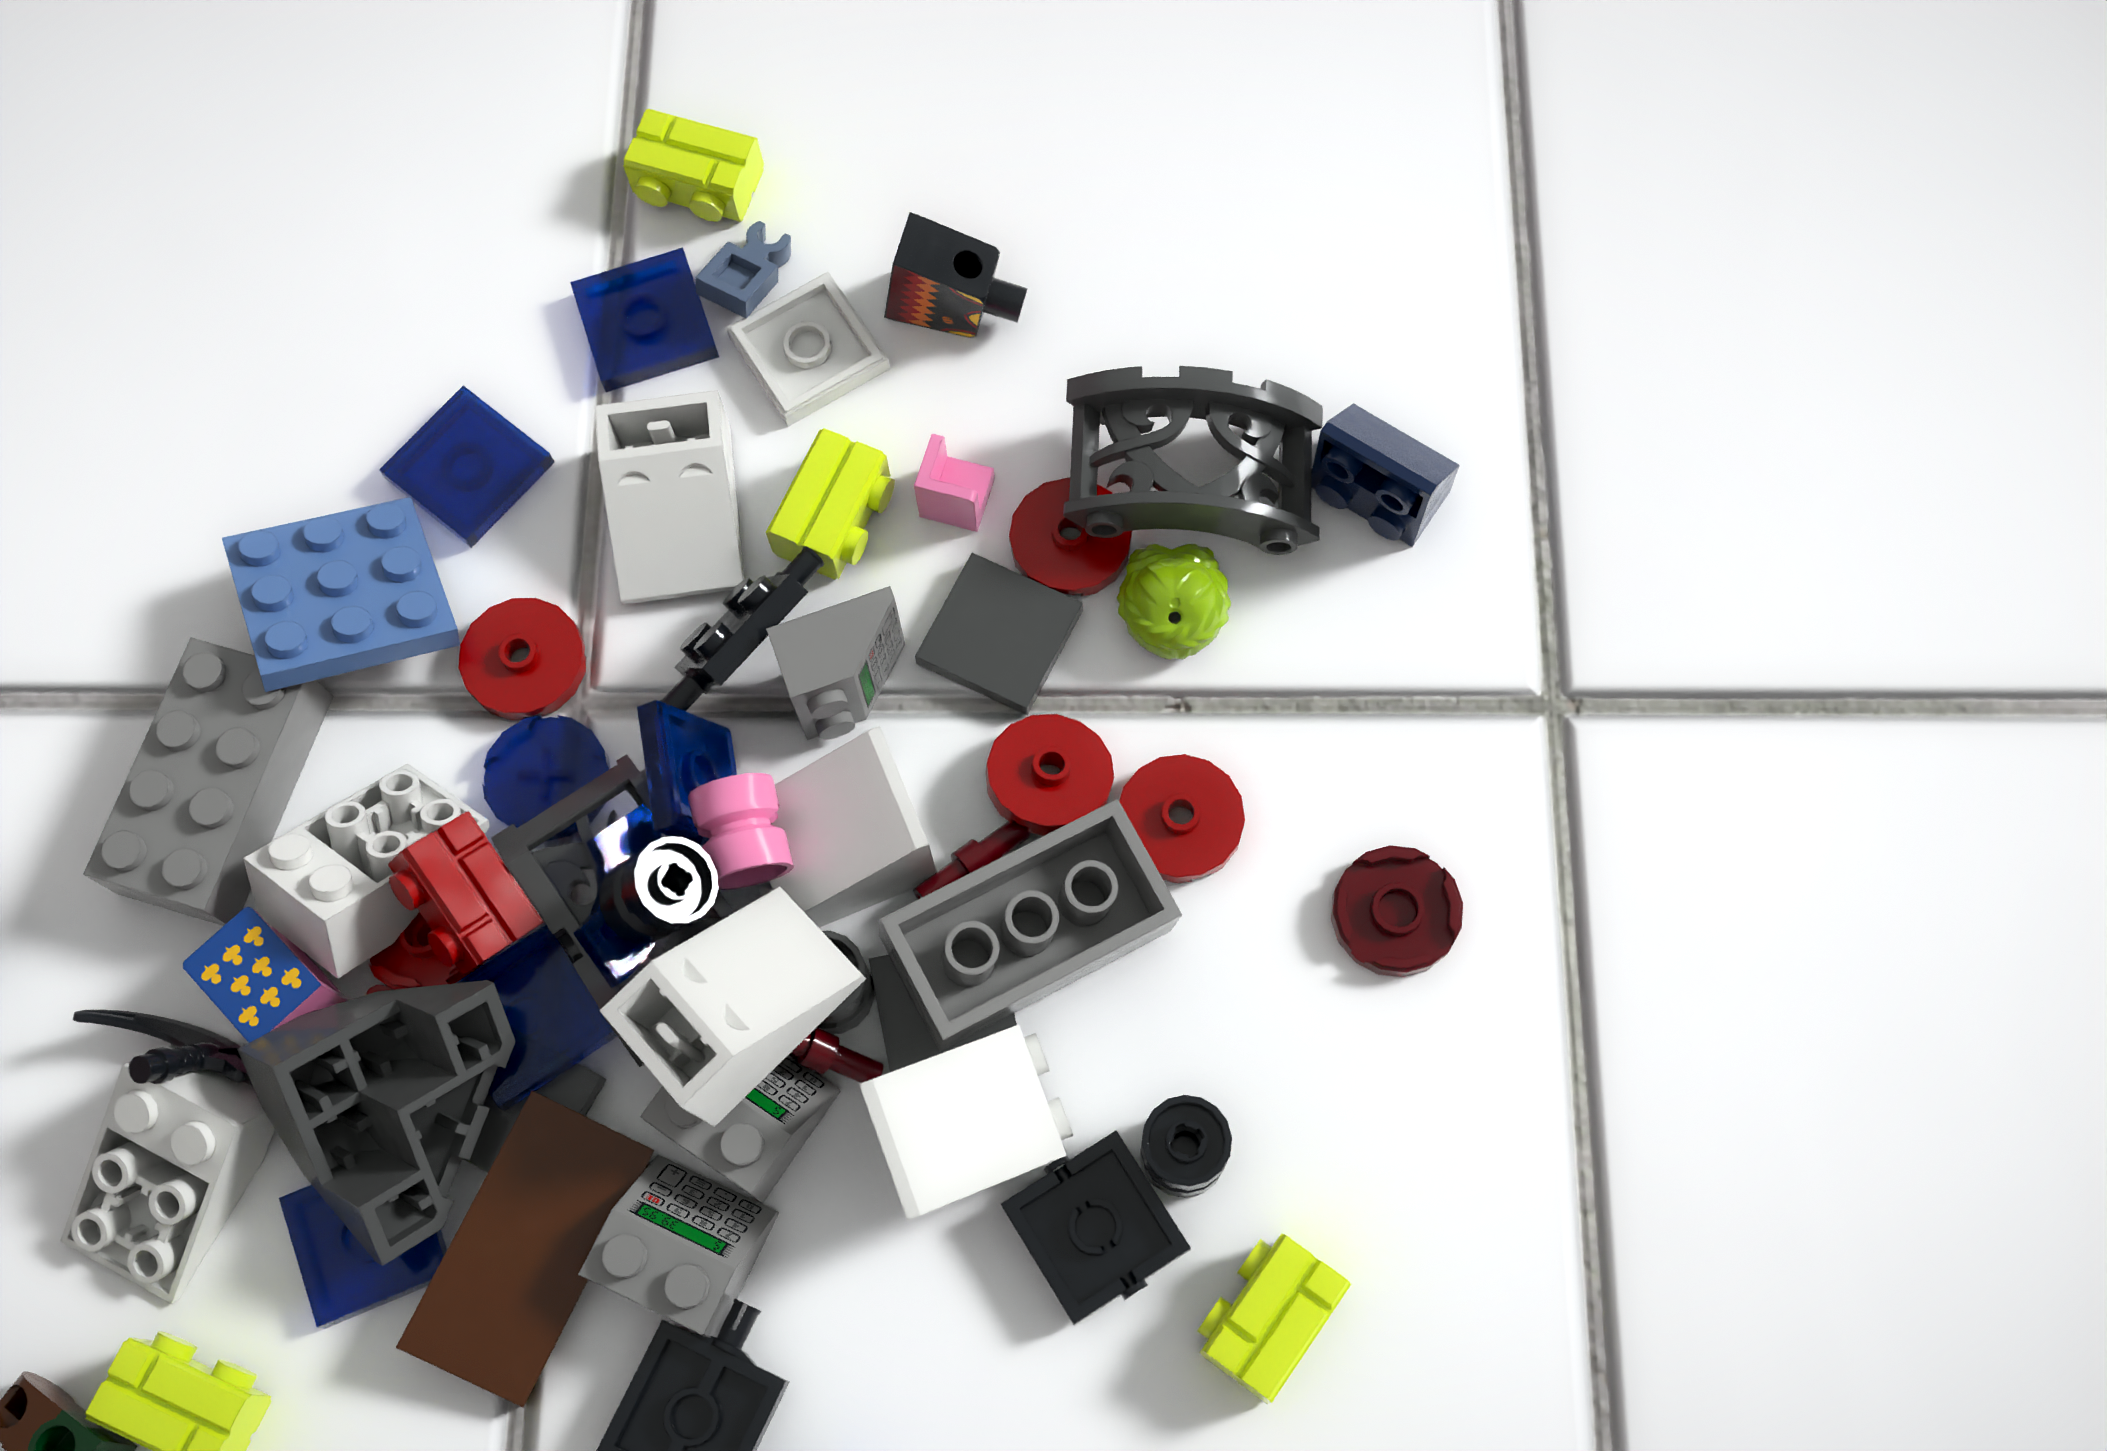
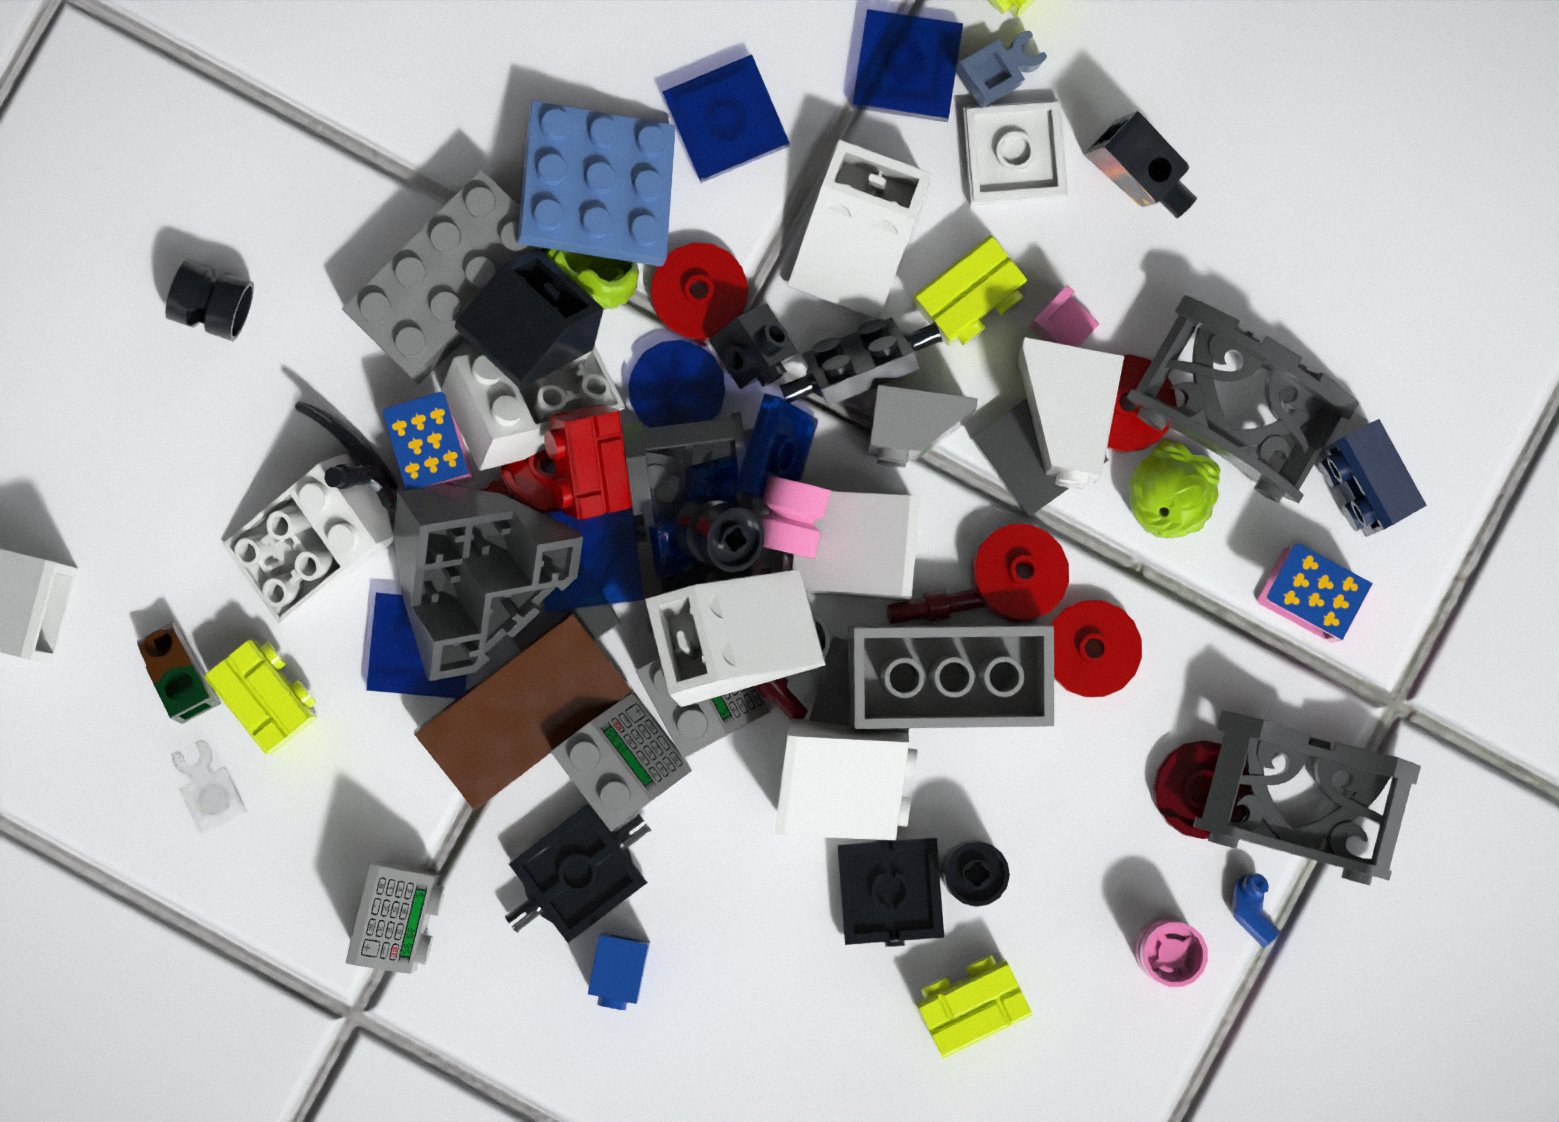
camera: 25 degrees right, 15 degrees up
none -> black slope [455,248,604,389]
none -> lime hair [544,248,639,310]
none -> black brick [708,303,799,390]
none -> white slope [1017,337,1124,490]
none -> bright pink wheel [1135,919,1208,987]
none -> dark grey fence [1193,710,1421,886]
none -> blue arm [1232,872,1281,948]
none -> blue piece [1257,544,1373,643]

